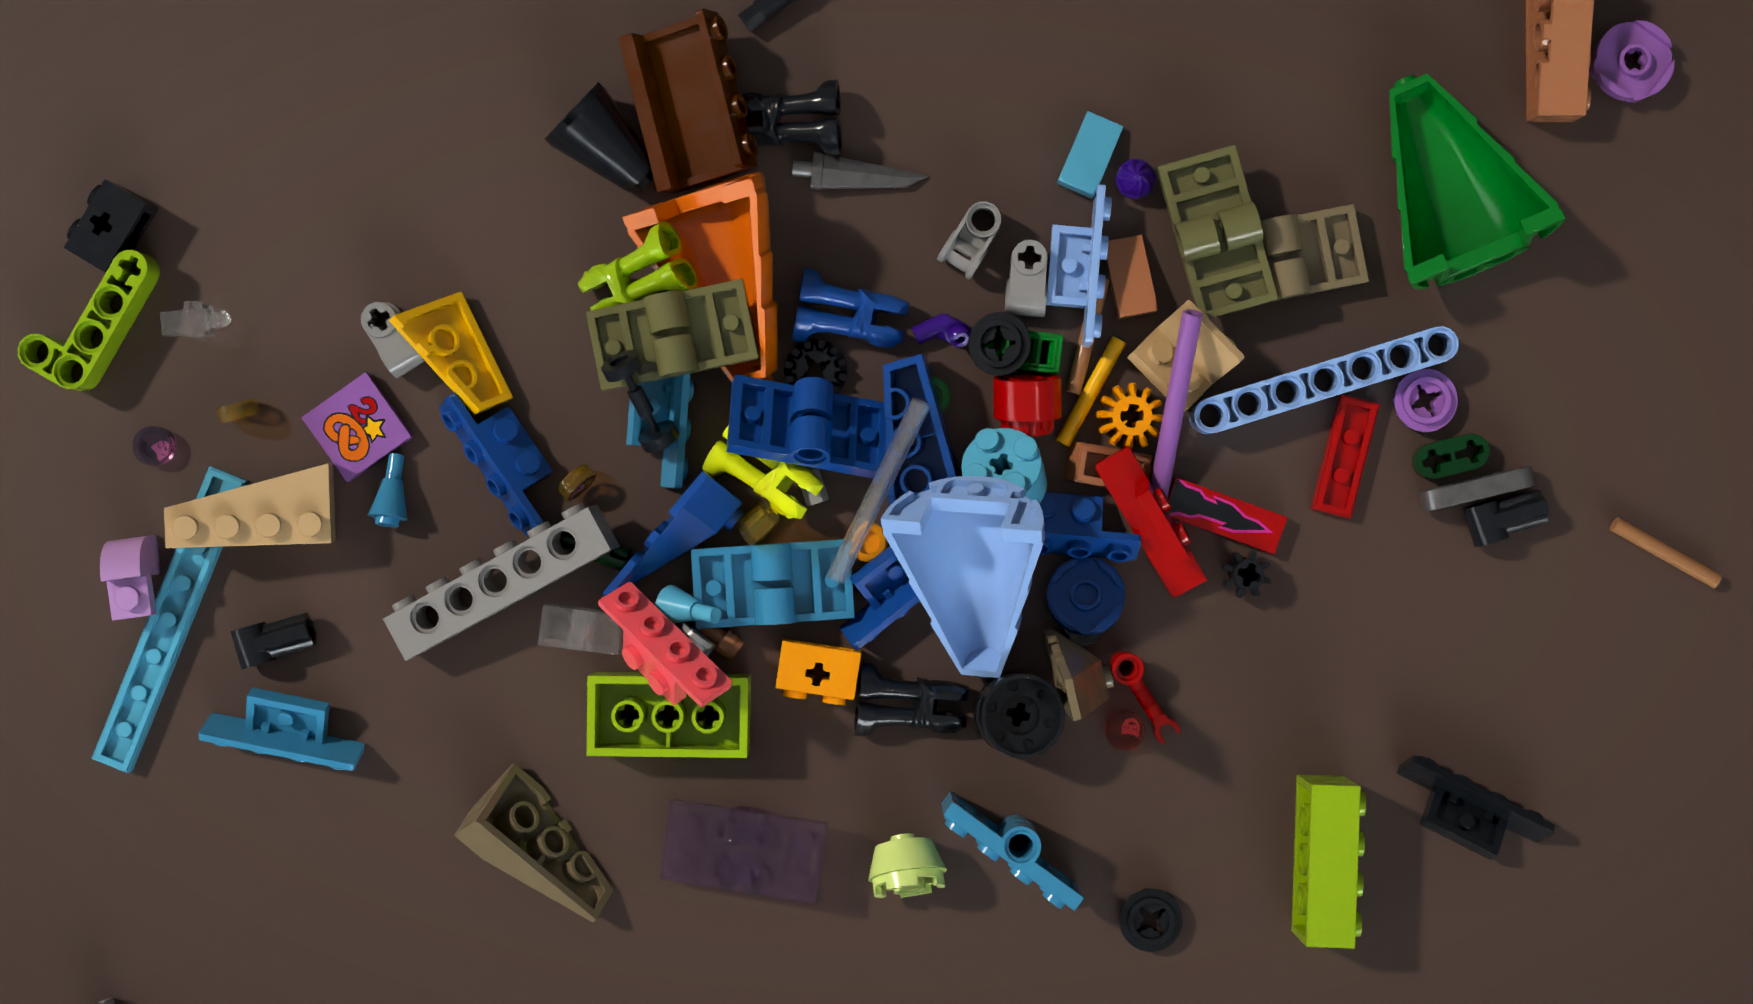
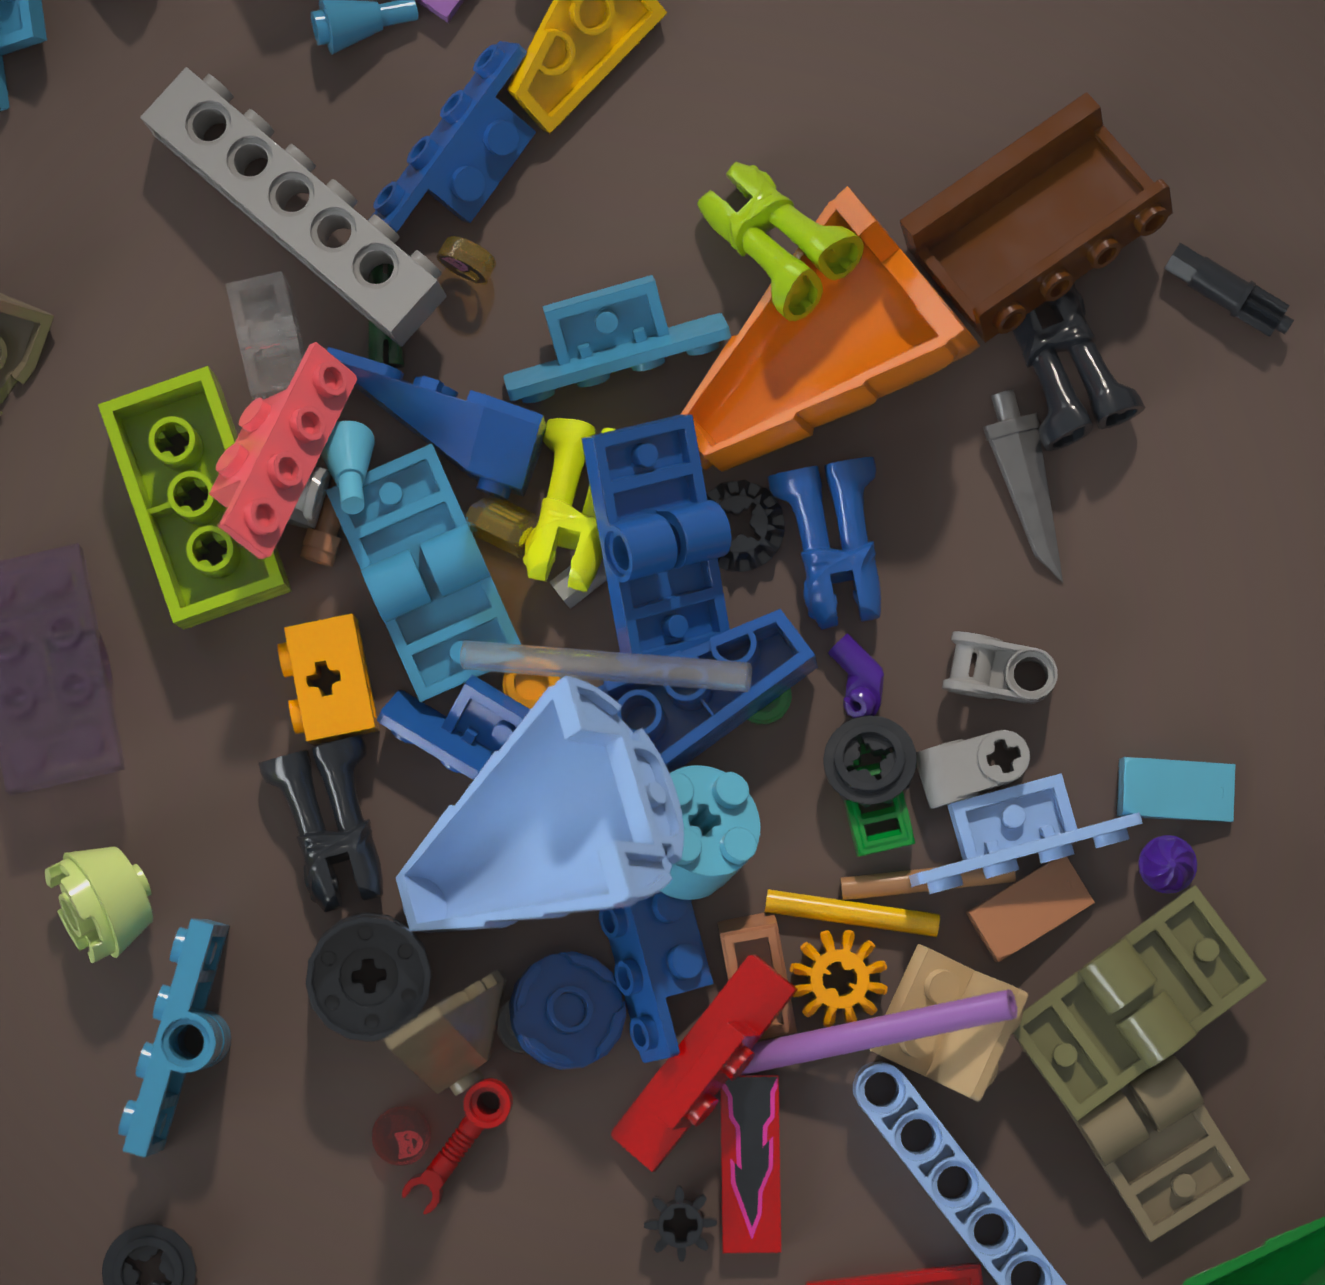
camera: 70 degrees right, 5 degrees down
black cone [545,82,653,192] -> none
olive plate [586,279,760,391] -> none
black wheel [601,350,680,453] -> none
red piece [993,374,1062,436] -> none

